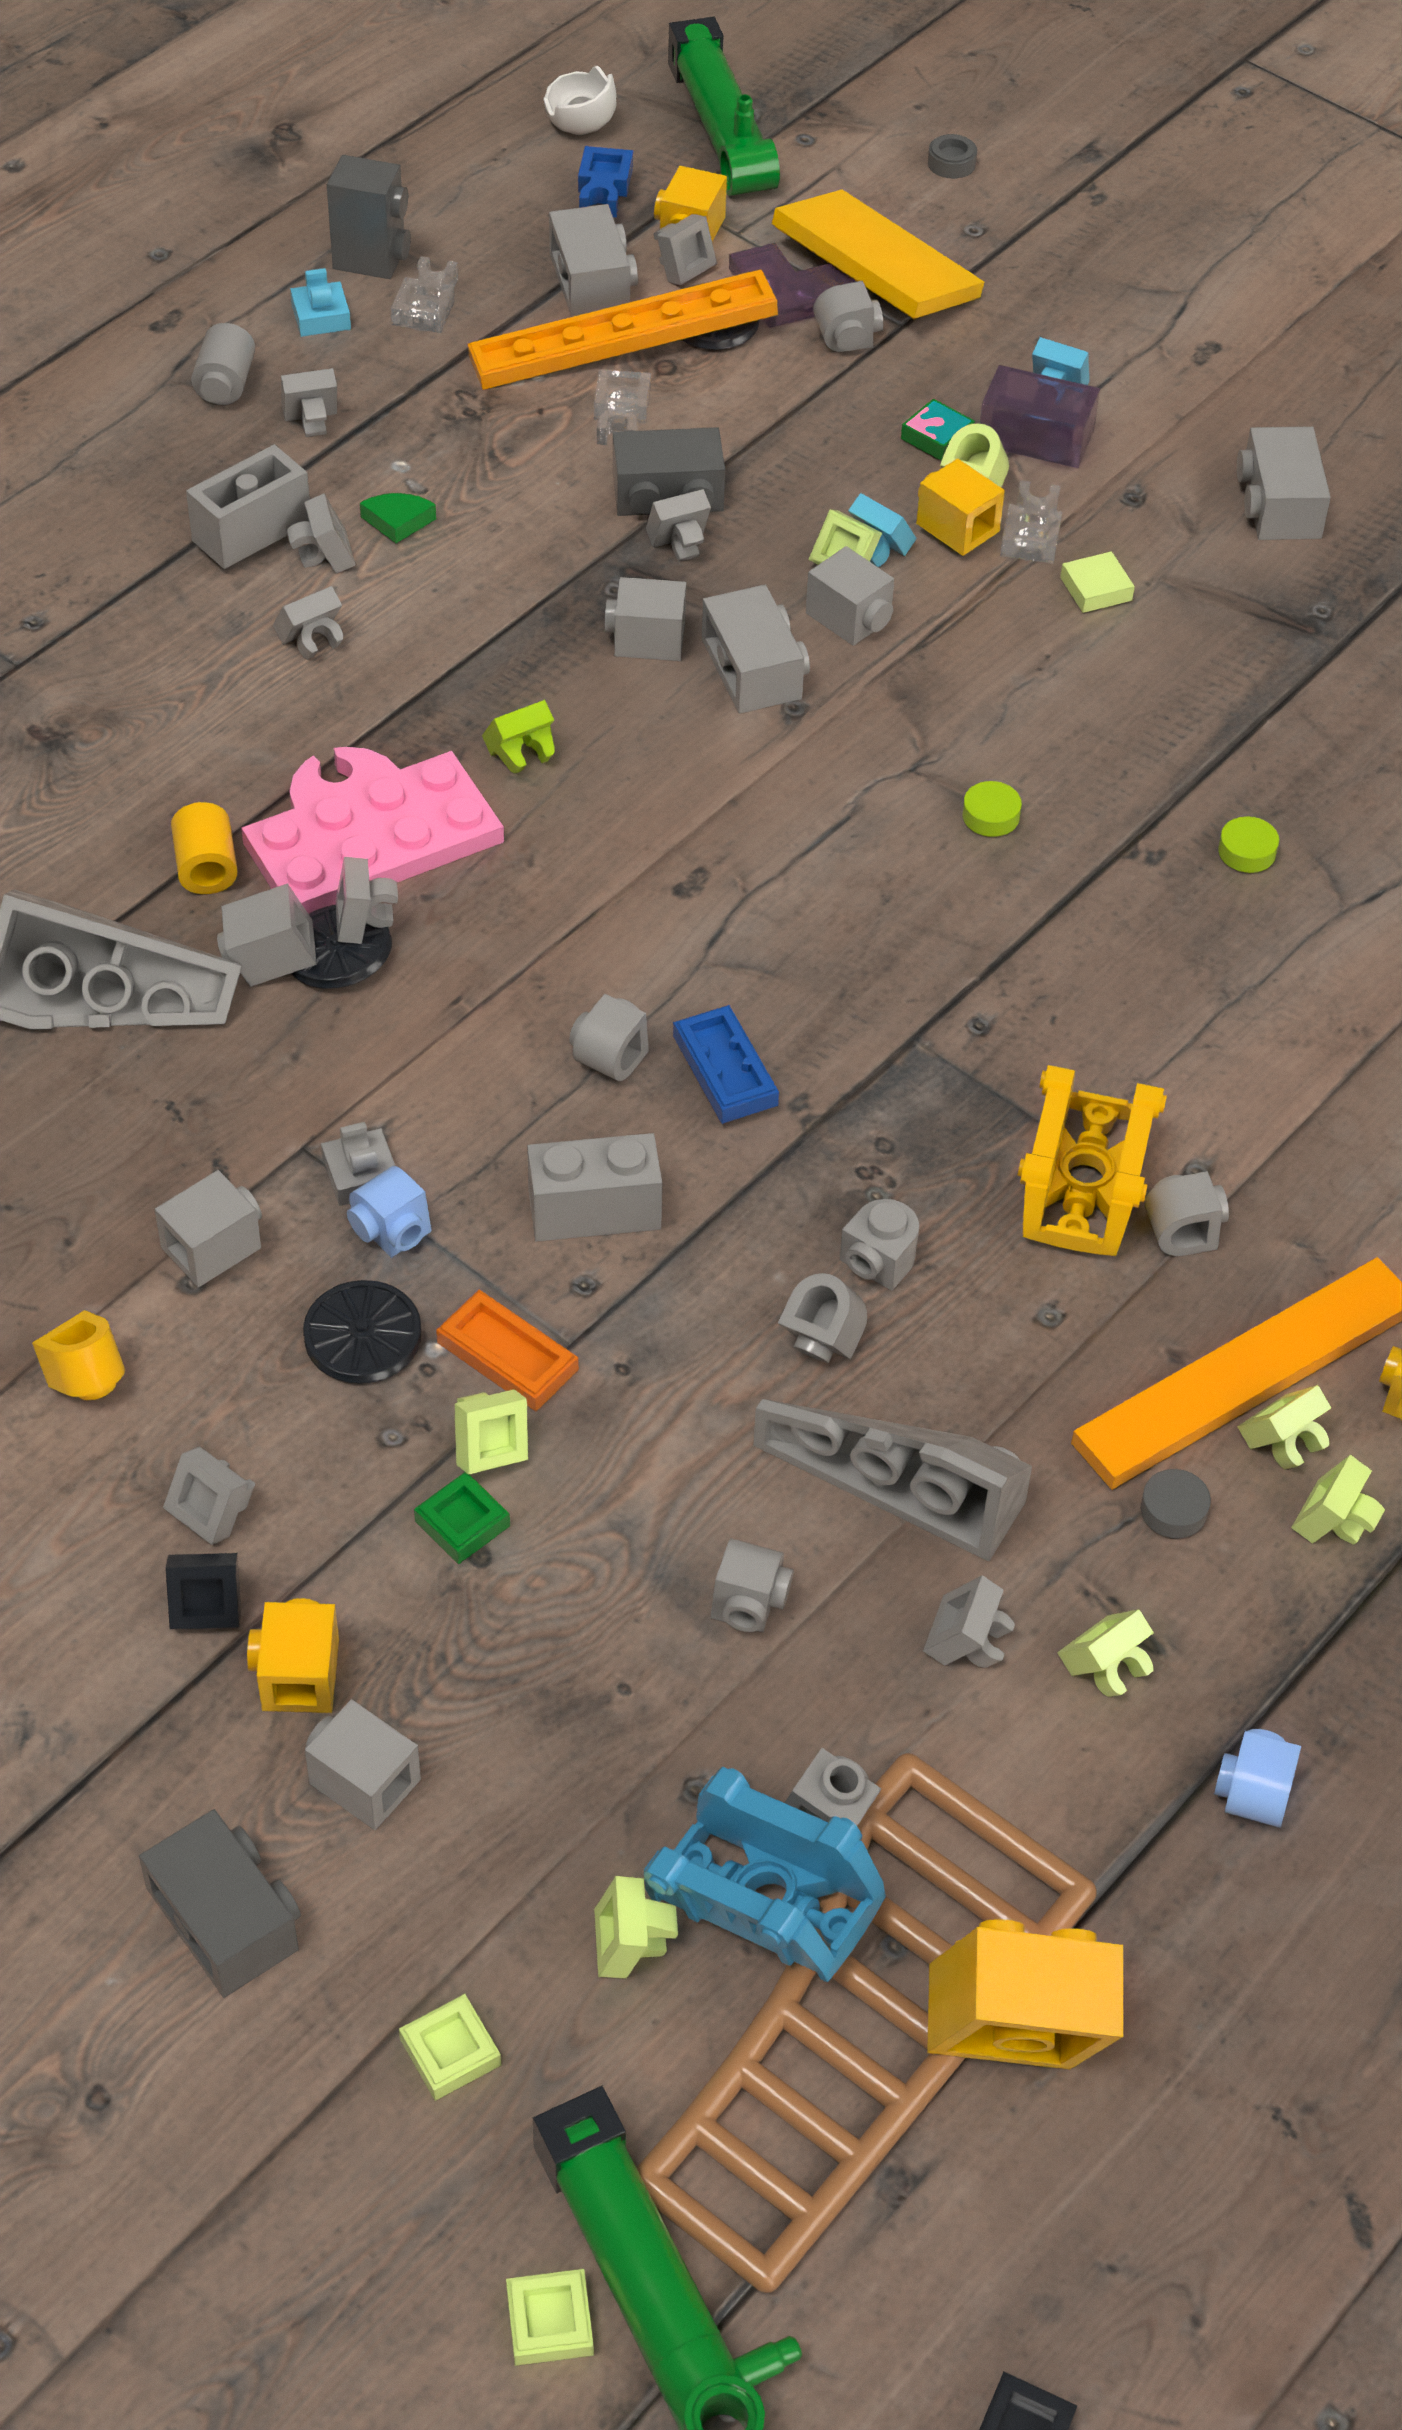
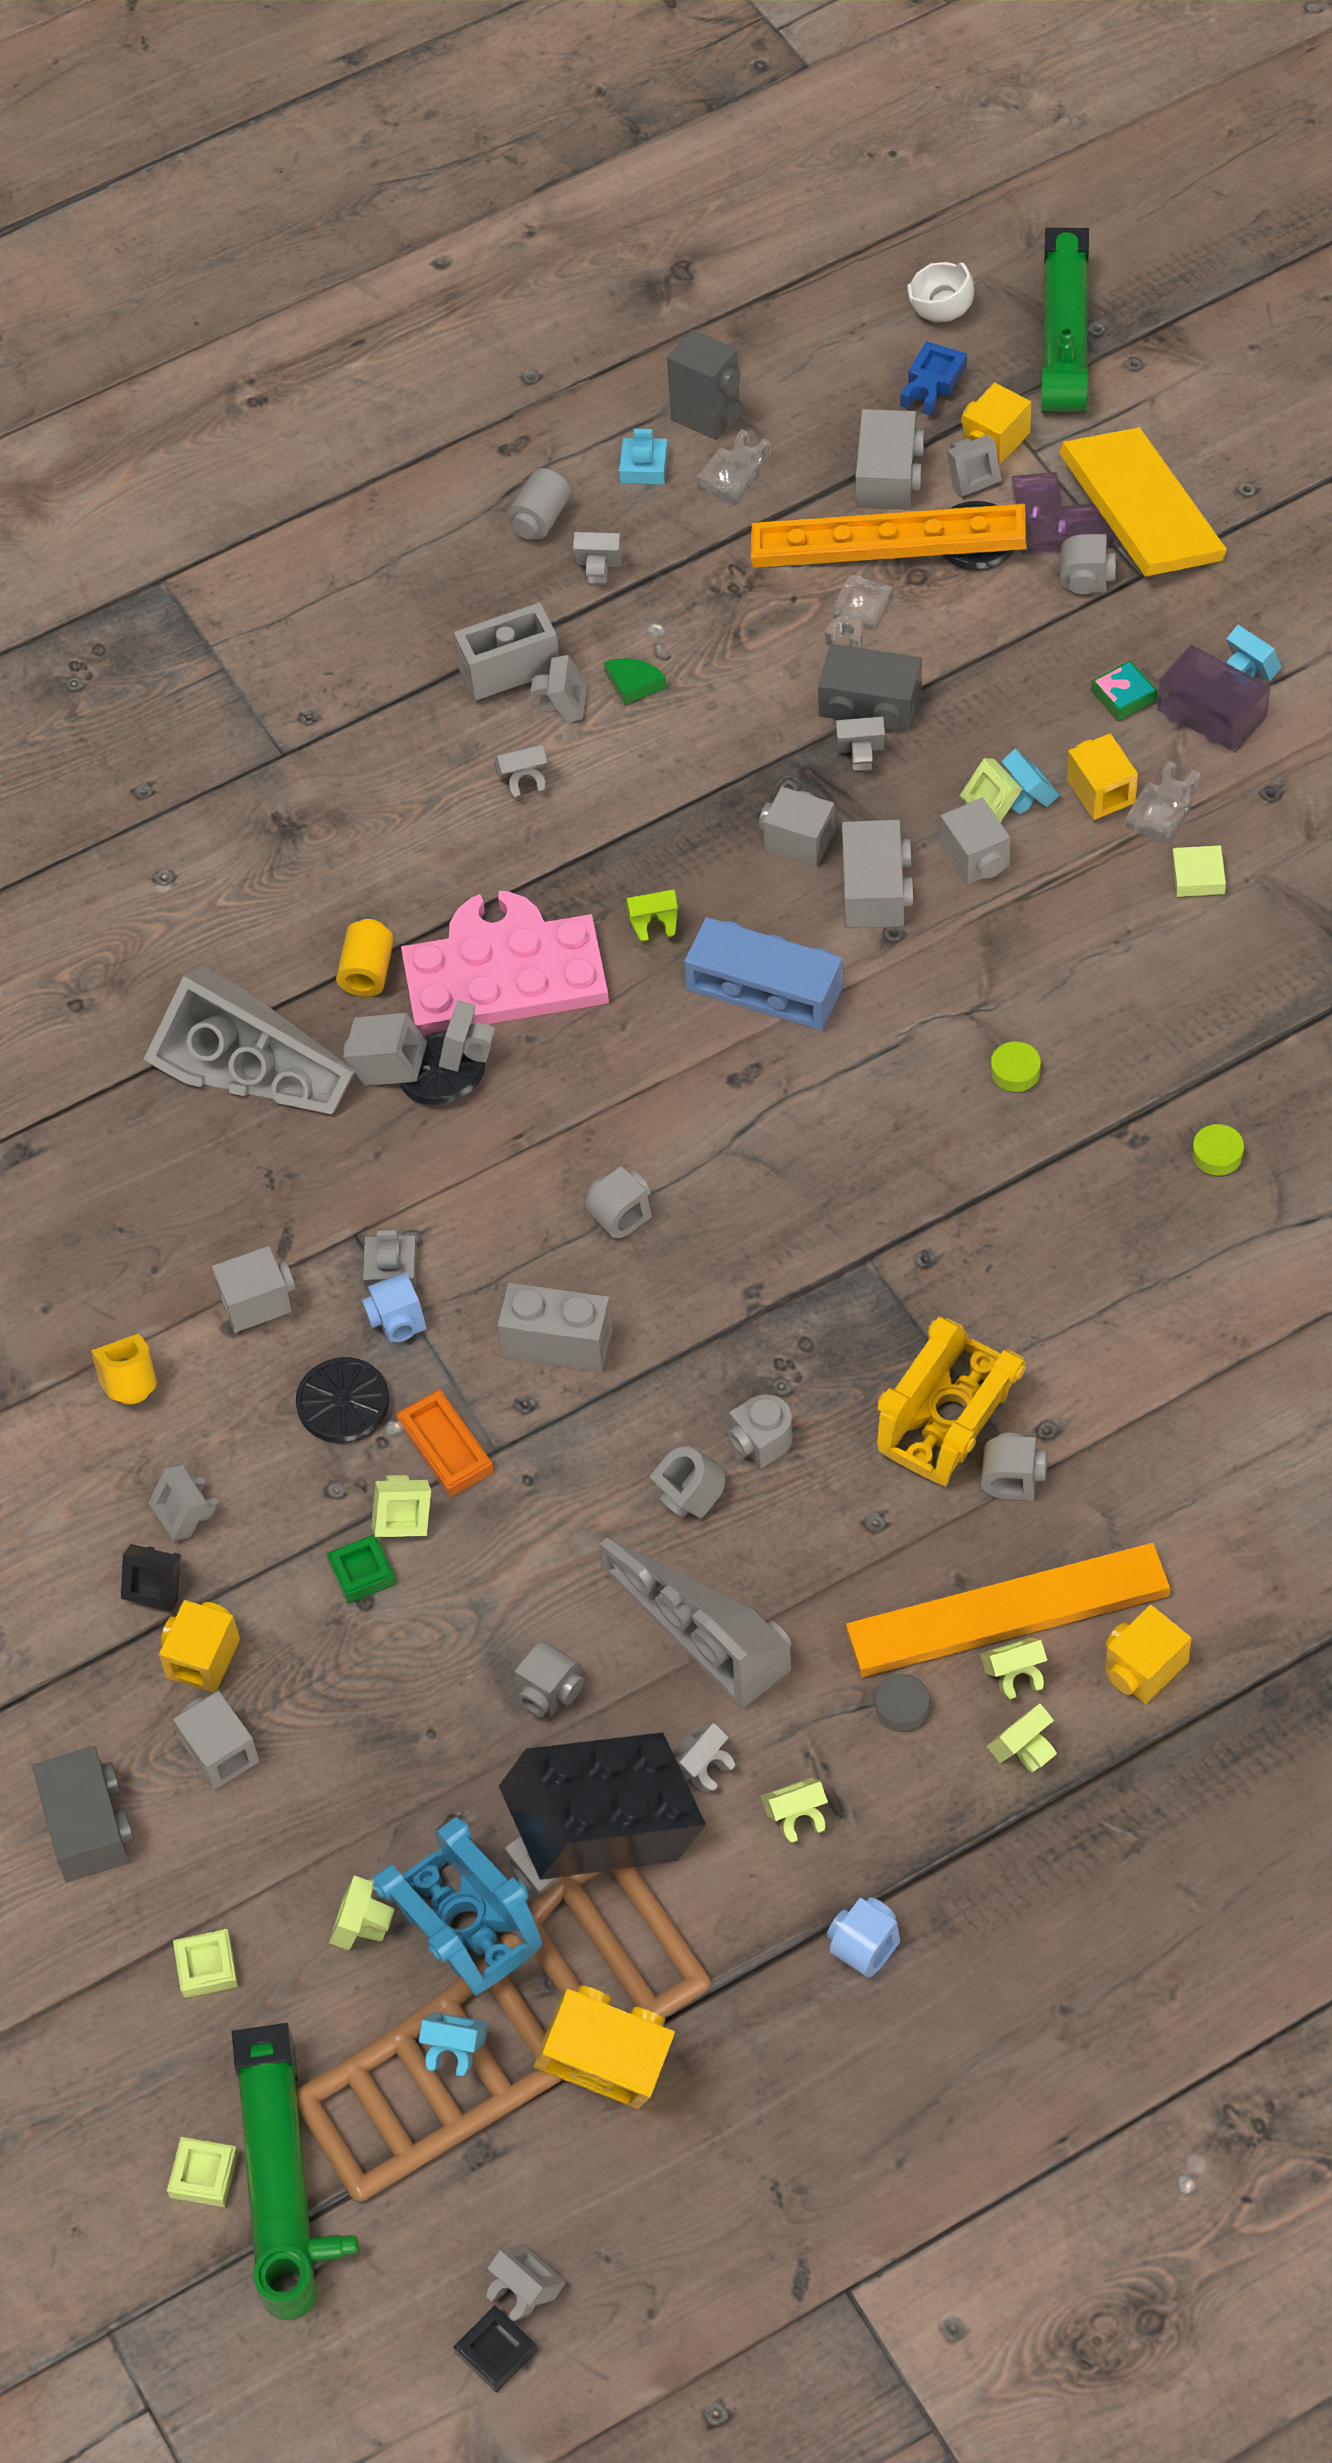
camera: 25 degrees right, 5 degrees up
blue plate [673,1005,779,1124] -> none
dark grey tile [928,134,977,179] -> none
yellowish green plate [940,423,1009,487] -> none
none -> medium azure tile [418,2011,488,2076]
none -> light grey tile [486,2245,566,2321]
none -> black brick [499,1732,706,1880]
none -> medium blue brick [684,917,844,1031]

